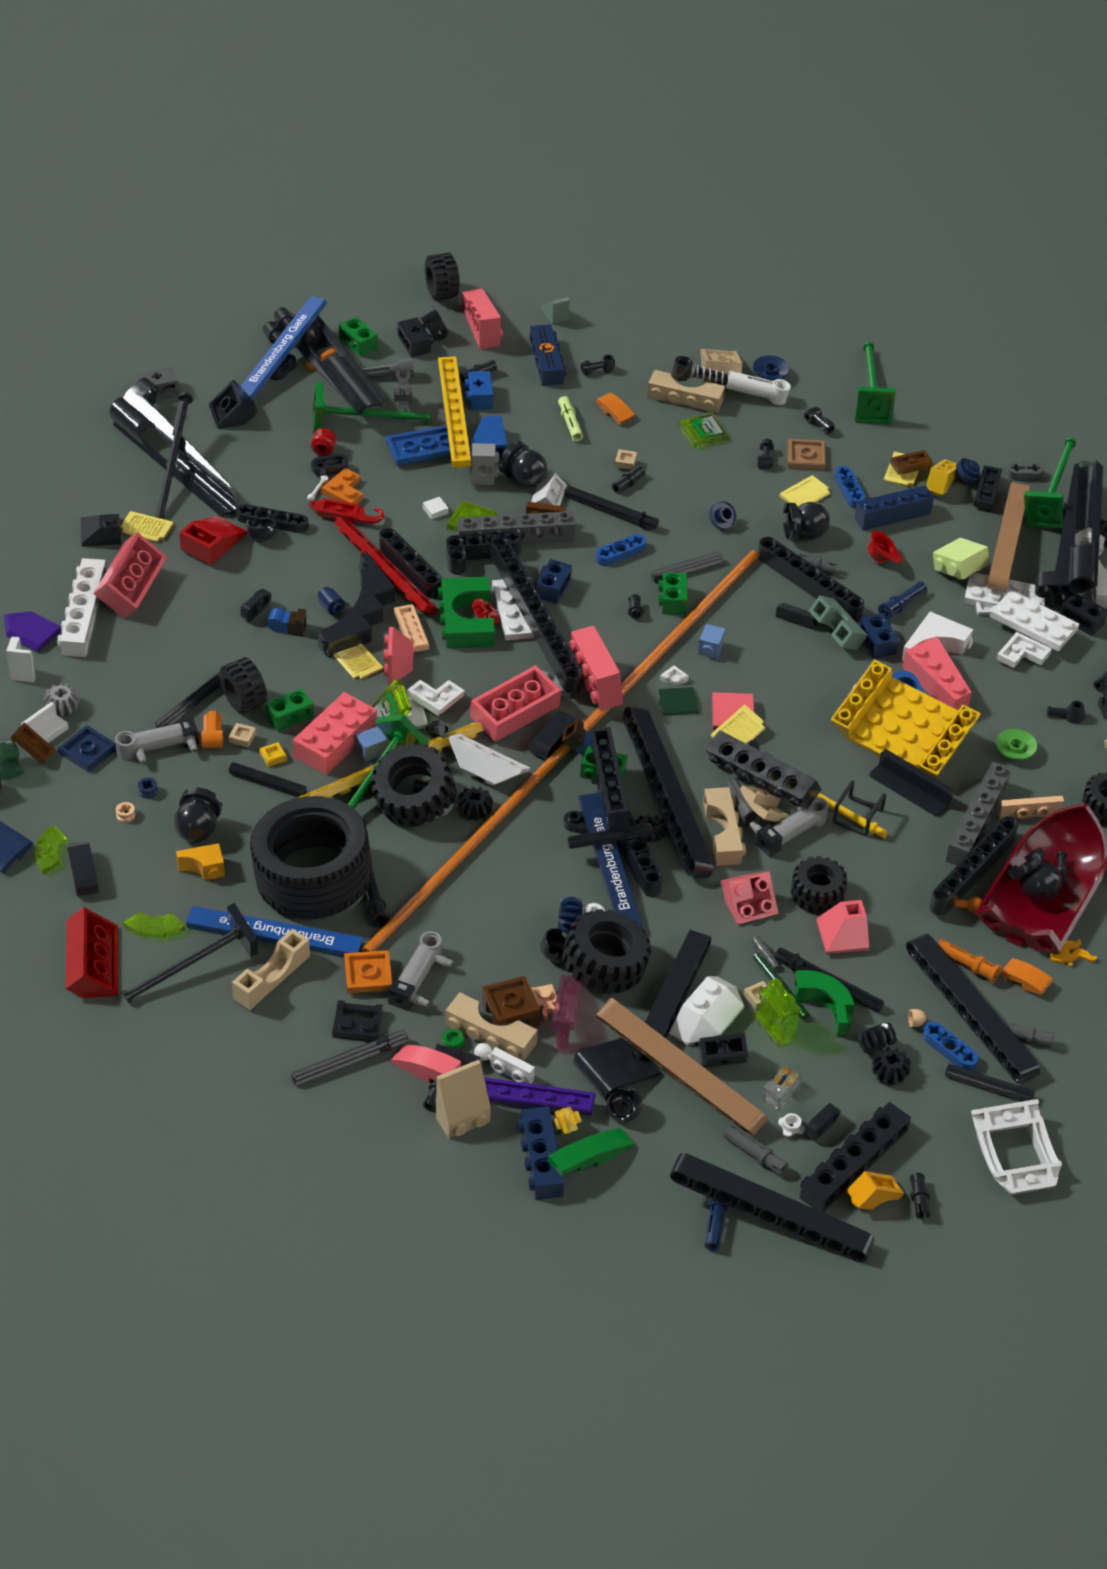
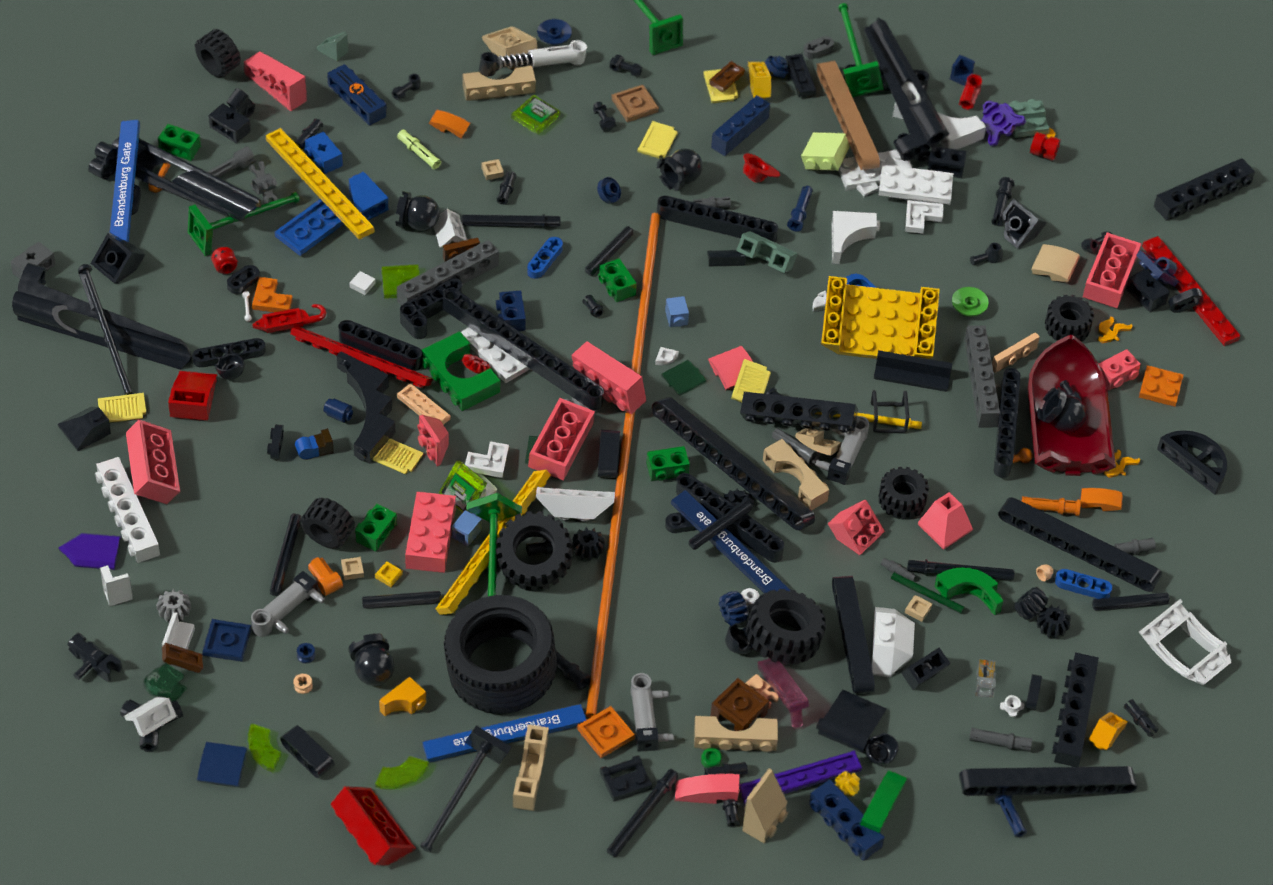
camera: 30 degrees left, 5 degrees up
black bar [426,720,451,737] -> none
light grey brick [471,443,499,485] -> none
white plate [474,1043,535,1084] -> none
dark brown leg [562,719,591,757] -> none
black brick [590,727,630,833] -> none
medium nougat beam [596,998,768,1137] -> none
clear neon green hips [753,978,801,1047] -> none
blue beam [834,466,866,508] -> none
dark blue brick [860,613,899,659] -> none
coral wedge [902,636,972,710] -> none

